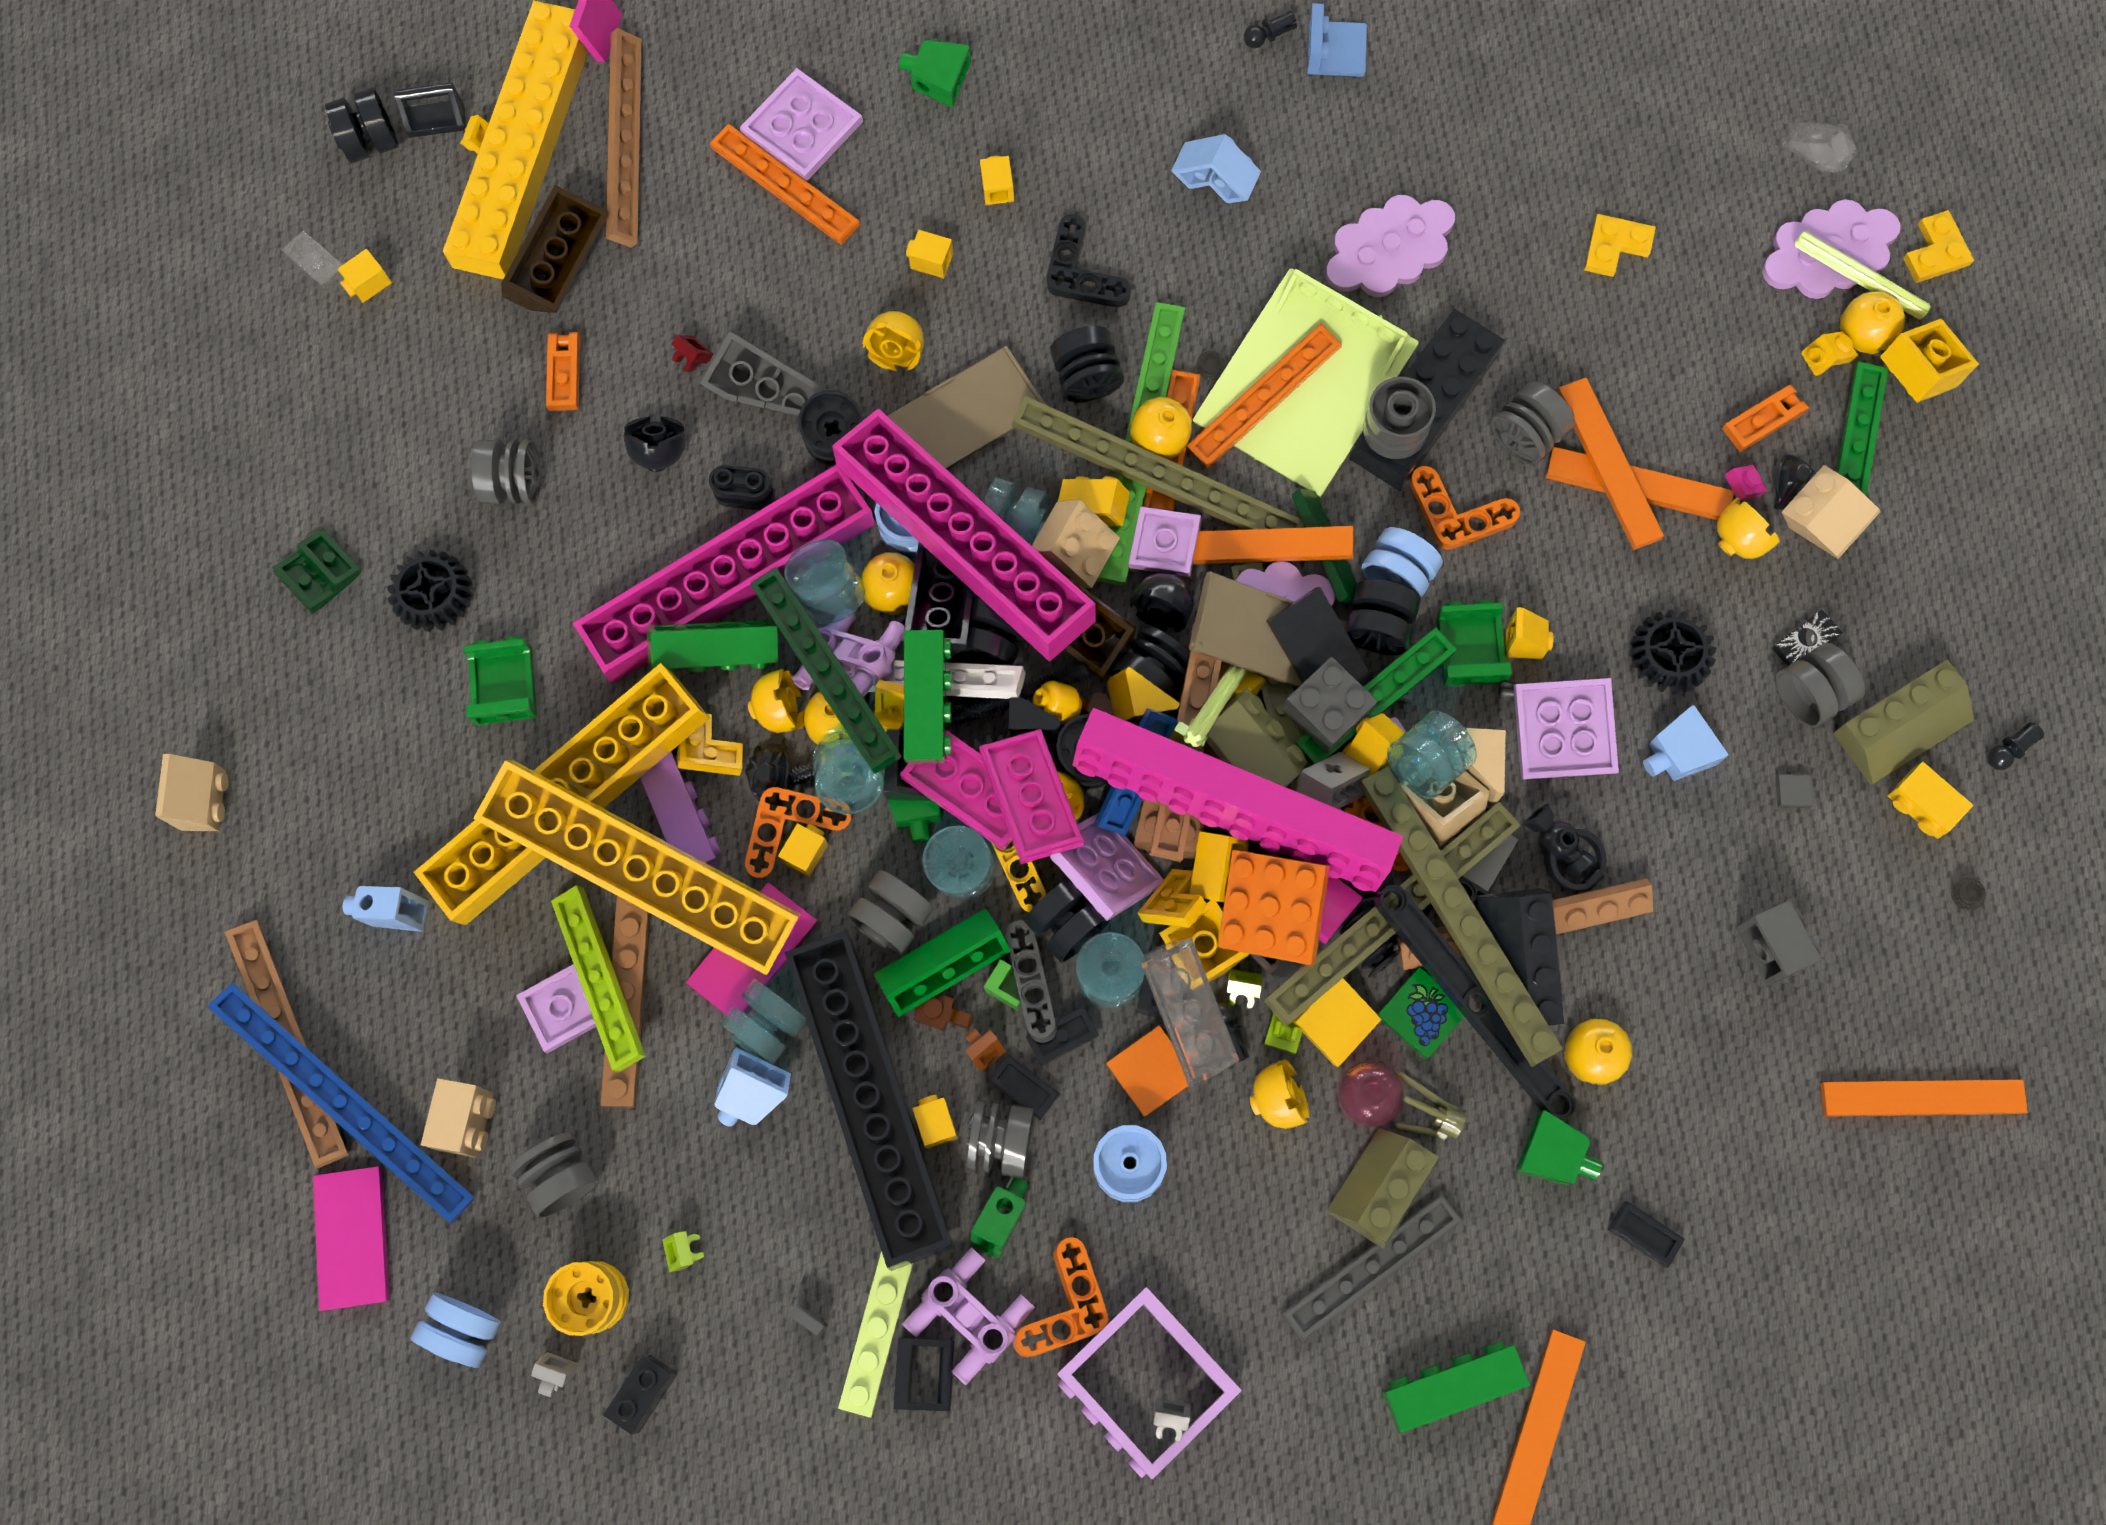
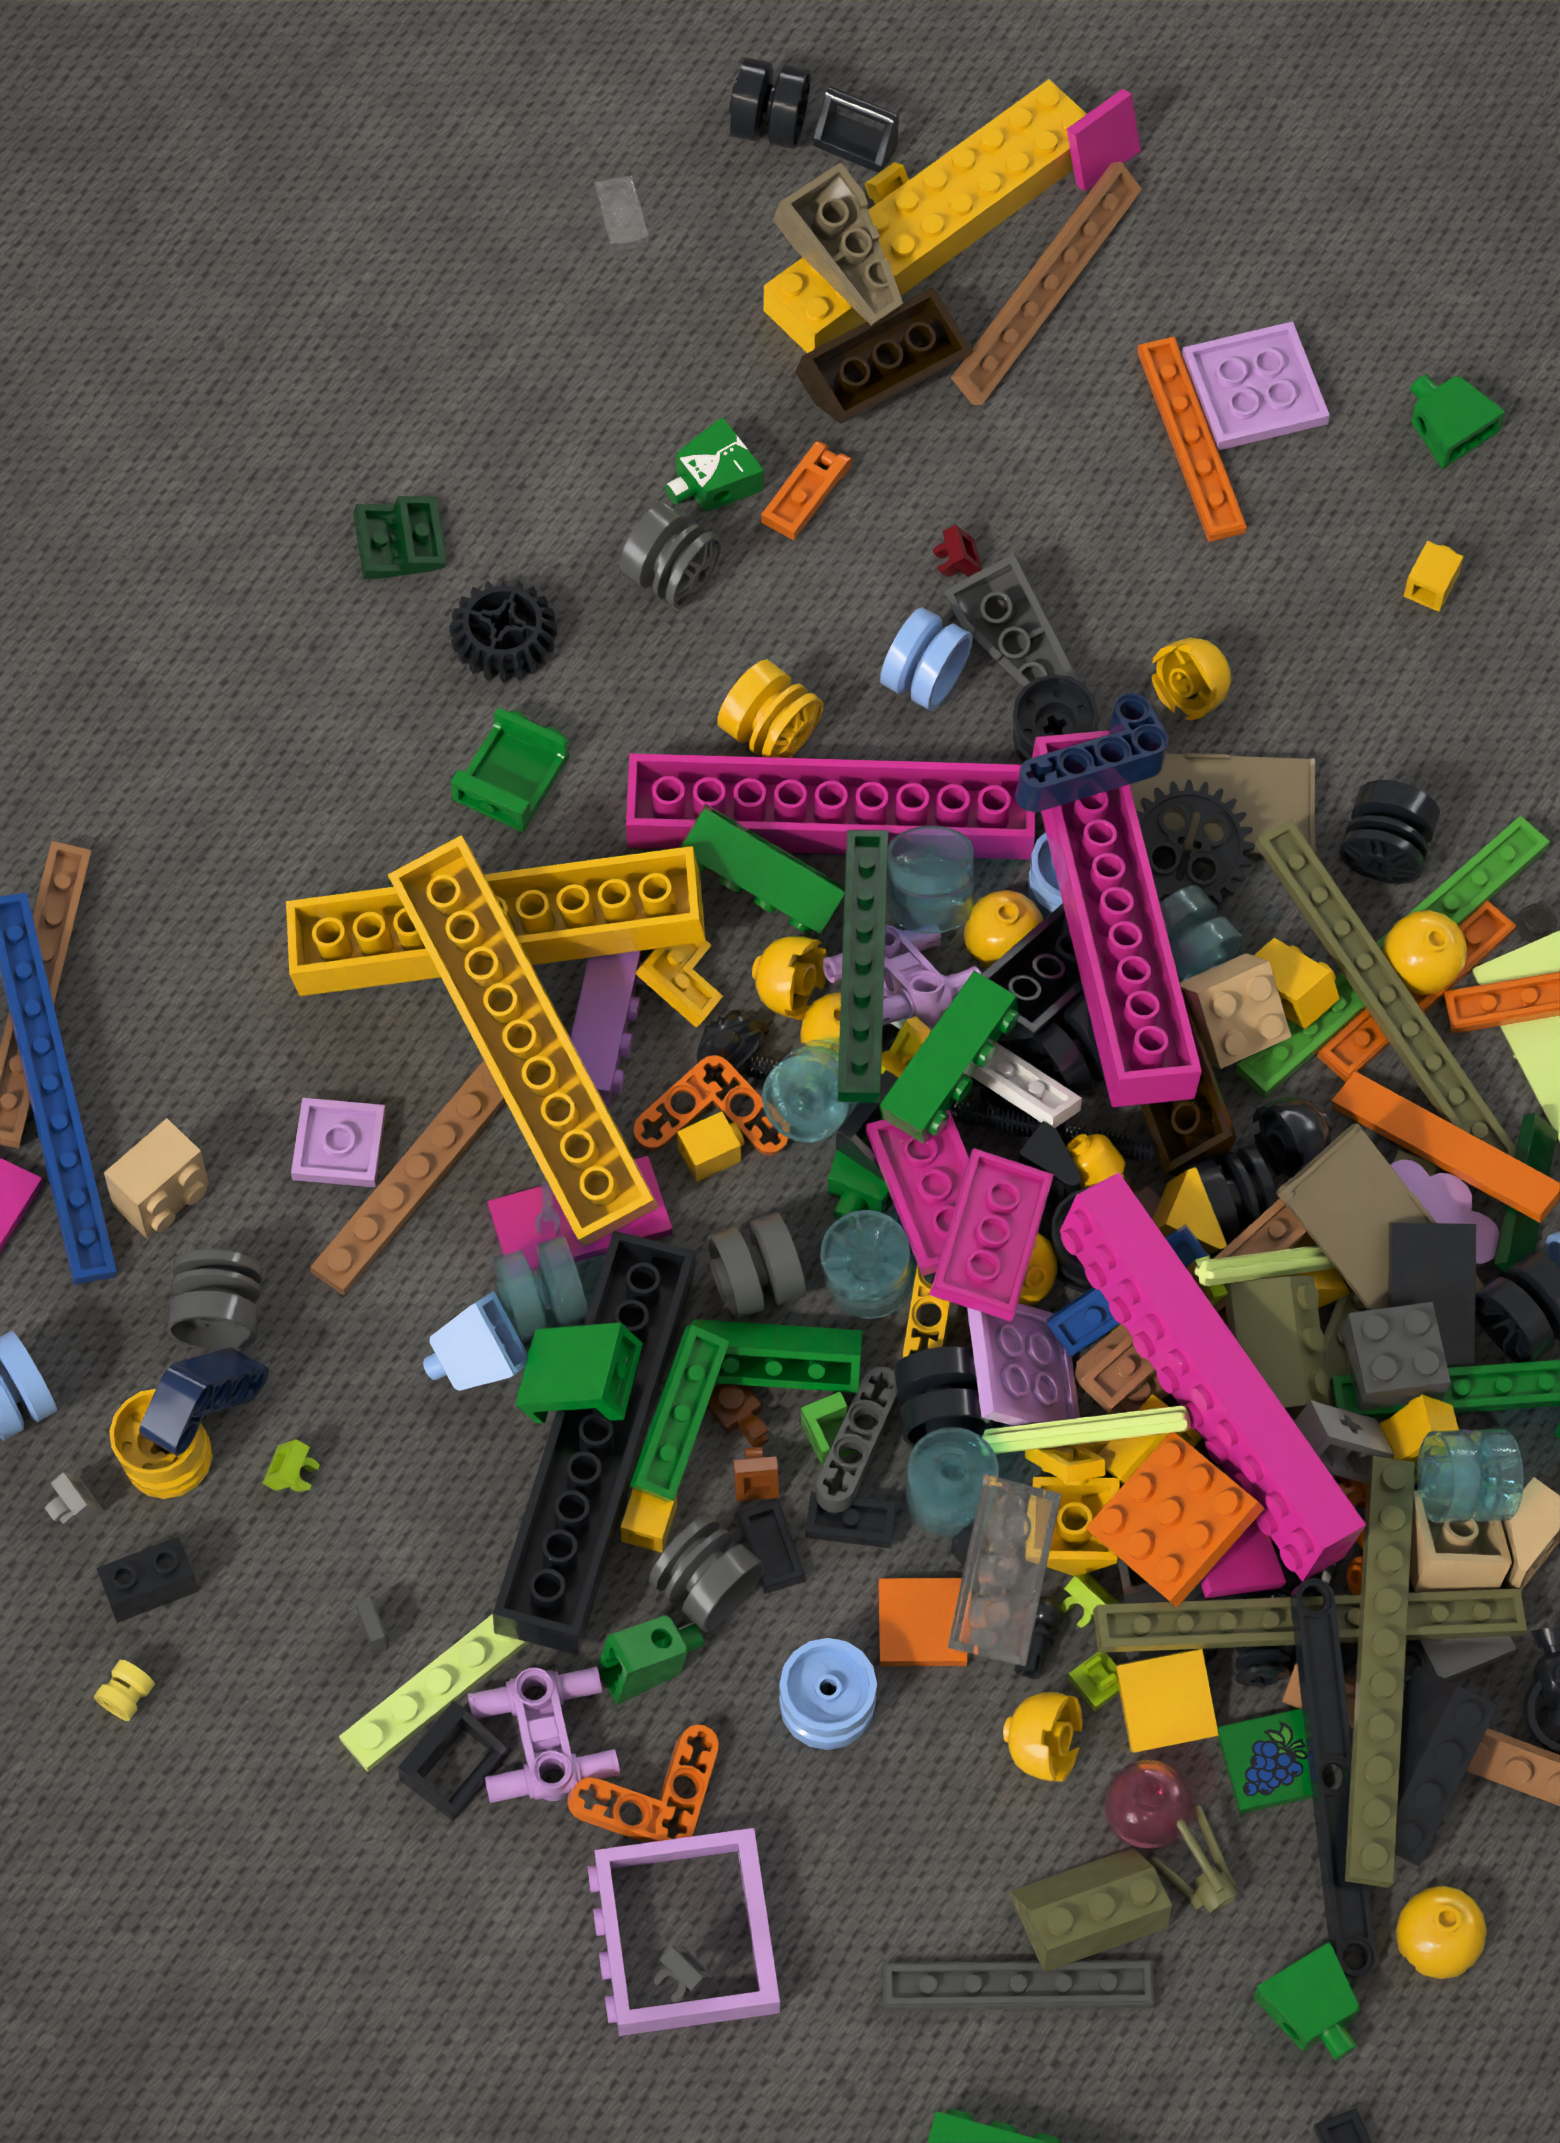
camera: 30 degrees right, 10 degrees down
tan slope [155,754,229,831] -> none
yellow brick [337,249,392,303] -> none
light blue torso [343,886,429,932] -> none
lime plate [551,885,646,1072] -> none
black cylinder [623,416,686,472] -> none
black brick [709,465,775,510] -> none
yellow brick [906,229,954,279] -> none
black beam [1046,214,1131,307] -> none
lavender plate [1129,506,1202,577] -> none
none -> light yellow wheel [94,1659,155,1721]
none -> dark blue beam [139,1347,269,1456]
none -> green panel [515,1323,643,1424]
none -> clear light blue hand [535,1182,561,1236]
none -> green plate [630,1325,730,1503]
none -> green torso [665,417,764,512]
none -> yellow wheel [717,659,824,758]
none -> dark tan wedge [773,162,903,326]
none -> light blue wheel [880,607,973,711]
none -> yellowish green axle [982,1406,1190,1455]
none -> dark blue beam [1015,693,1169,812]
none -> black gear [1136,780,1255,913]

